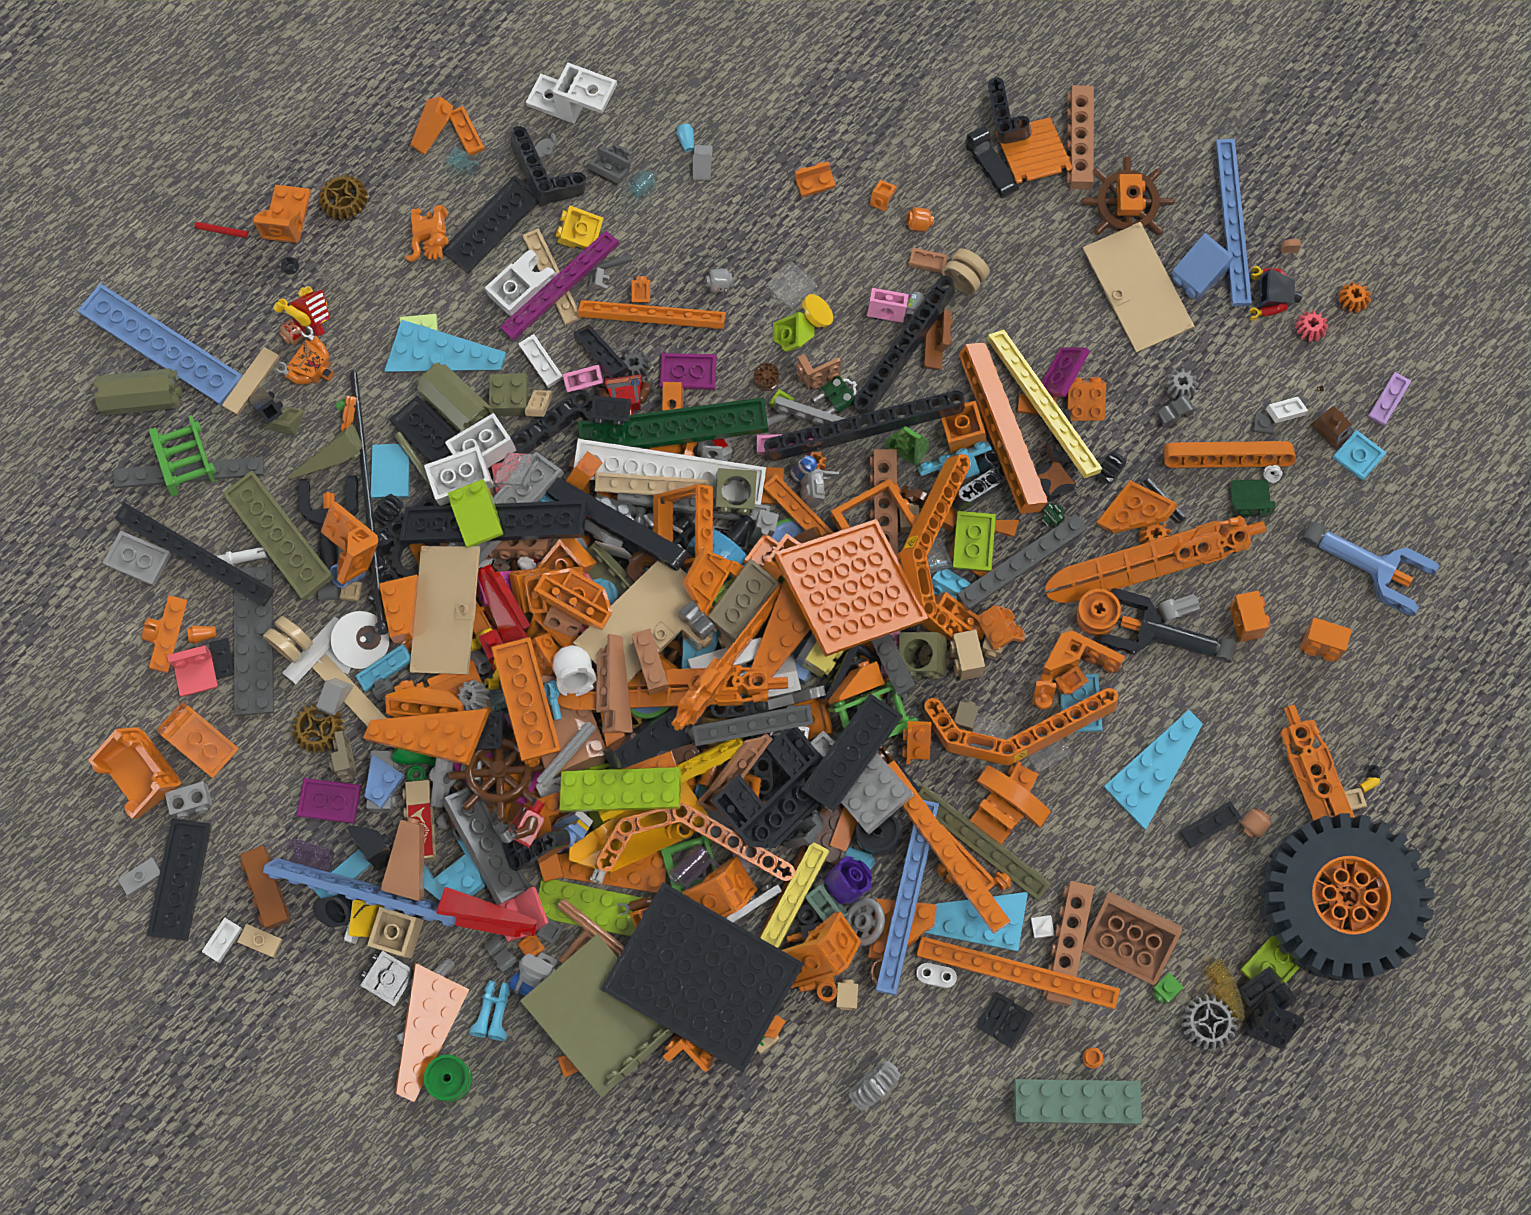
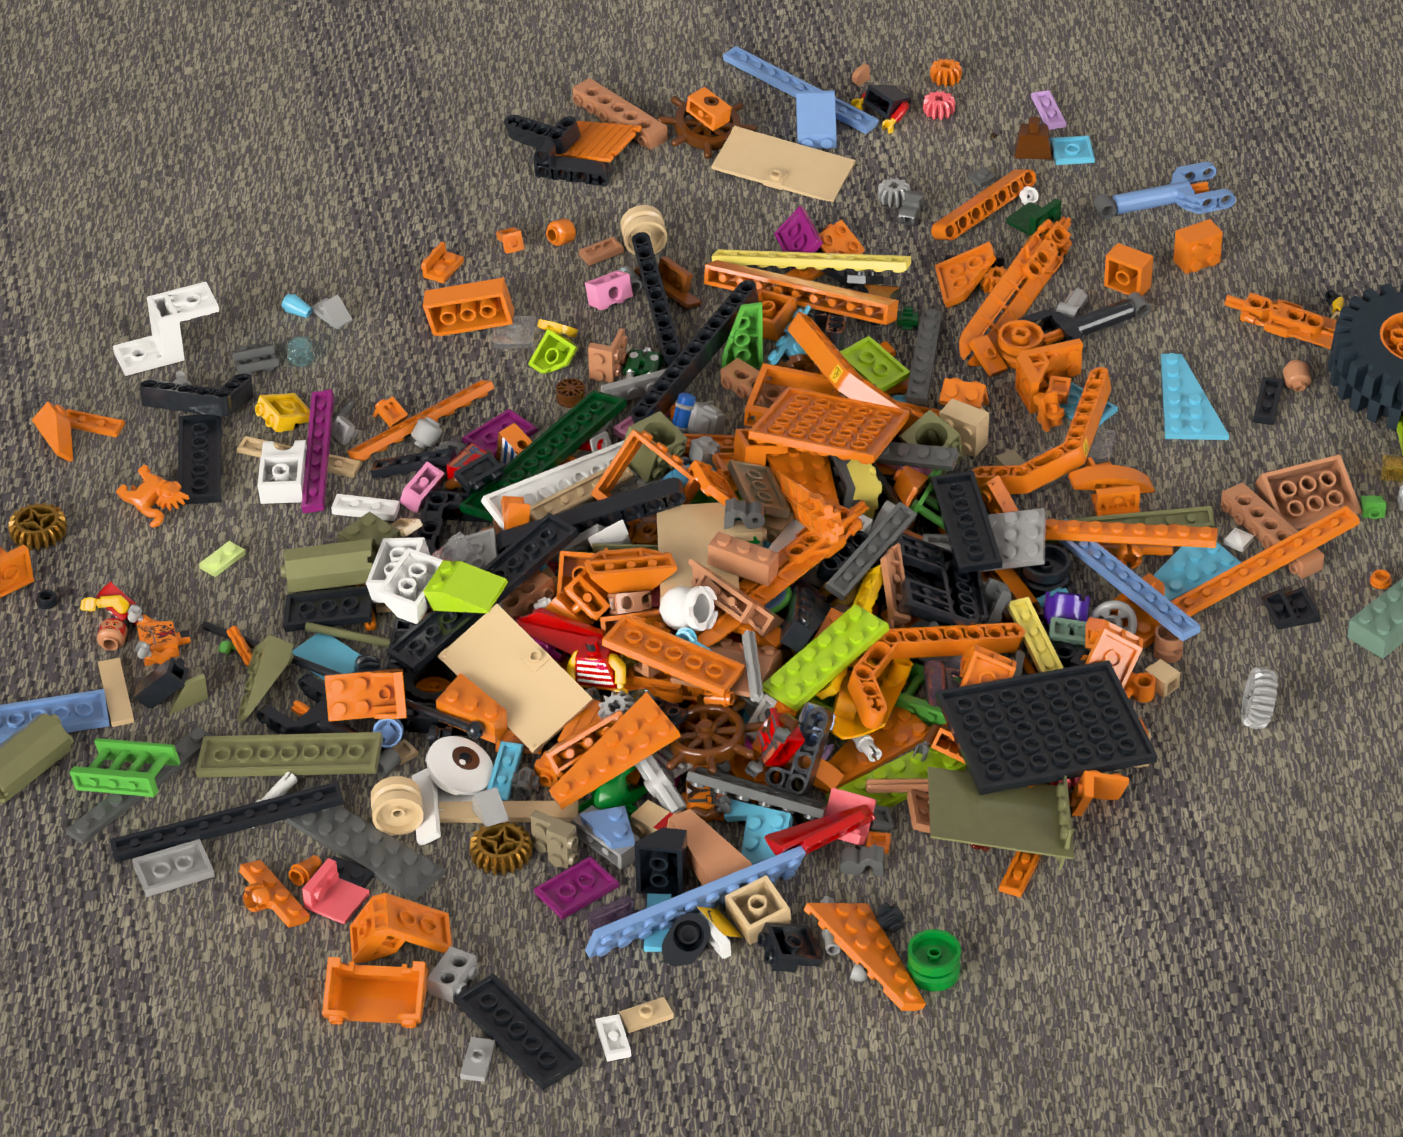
camera: 50 degrees left, 30 degrees down
dark orange brick [240,845,292,930] -> none
medium azure wing [384,320,507,372] -> none
clear light blue plate [446,146,480,175] -> none
medium azure piece [468,980,510,1041] -> none
light grey piece [509,952,558,996] -> none
light grey head [705,268,733,293] -> none
white plate [916,963,957,988] -> none
black gear [1096,452,1126,485] -> none
white plate [1266,397,1308,423] -> none
none -> light grey head [411,417,442,449]
none -> orange brick [423,277,514,336]
none -> black gear [875,902,905,933]
none -> orange plate [968,335,1008,377]

